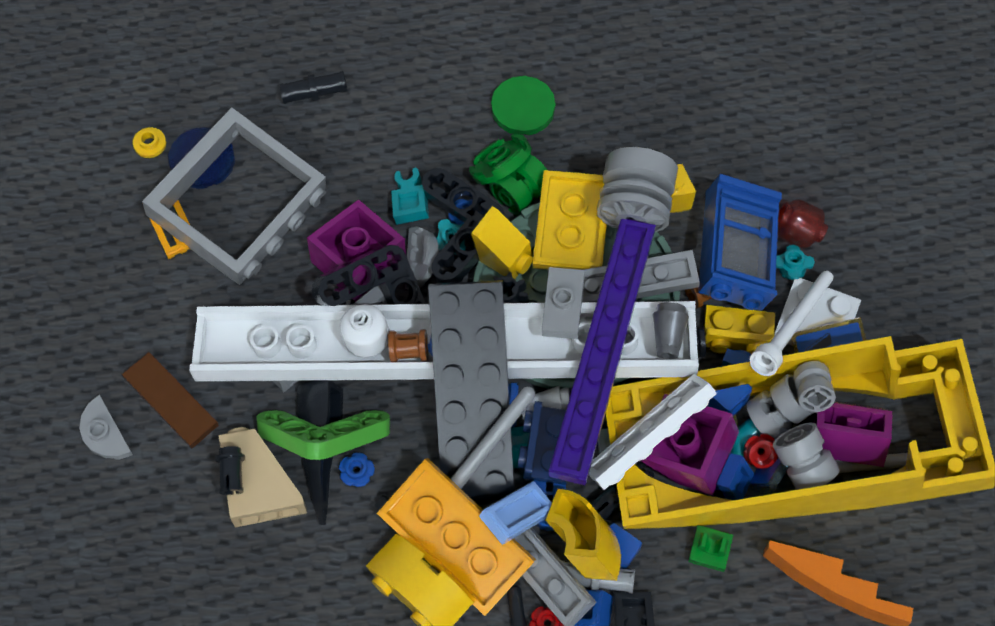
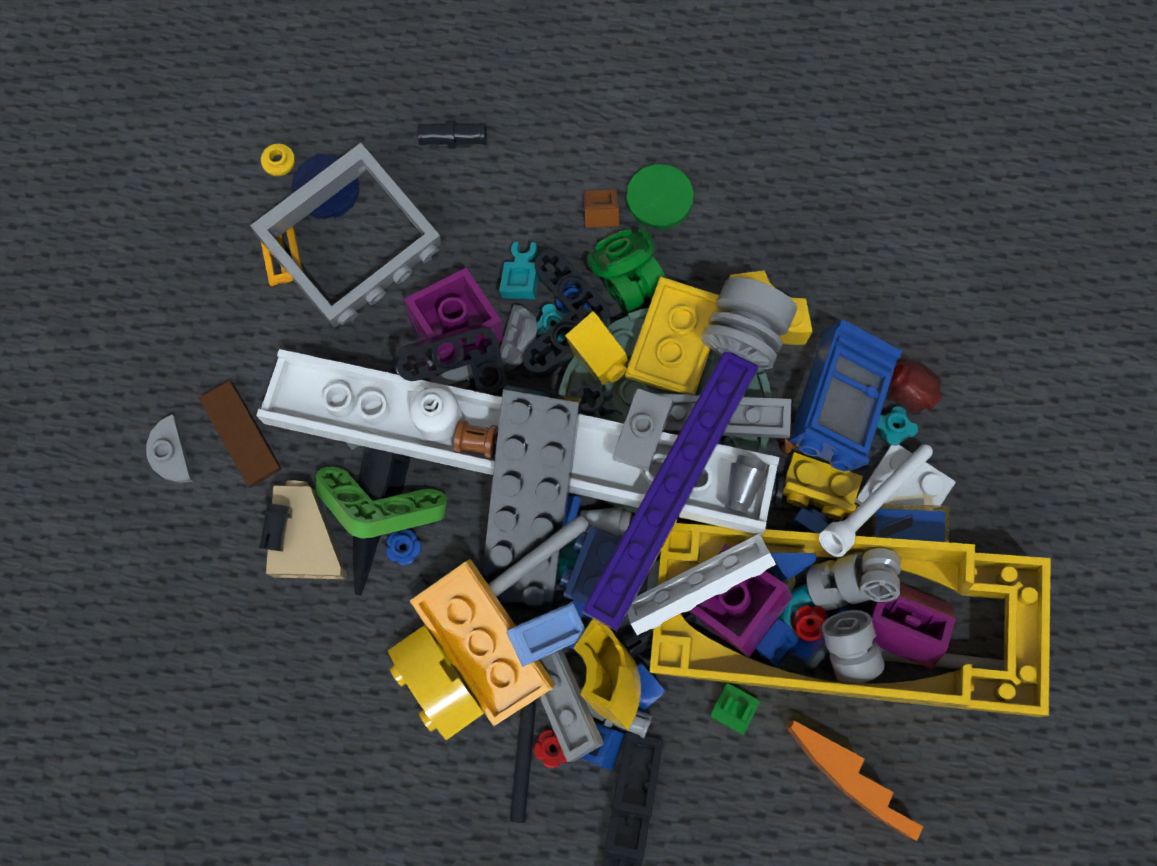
camera: 15 degrees right, 10 degrees up
none -> dark orange slope [584,189,619,228]

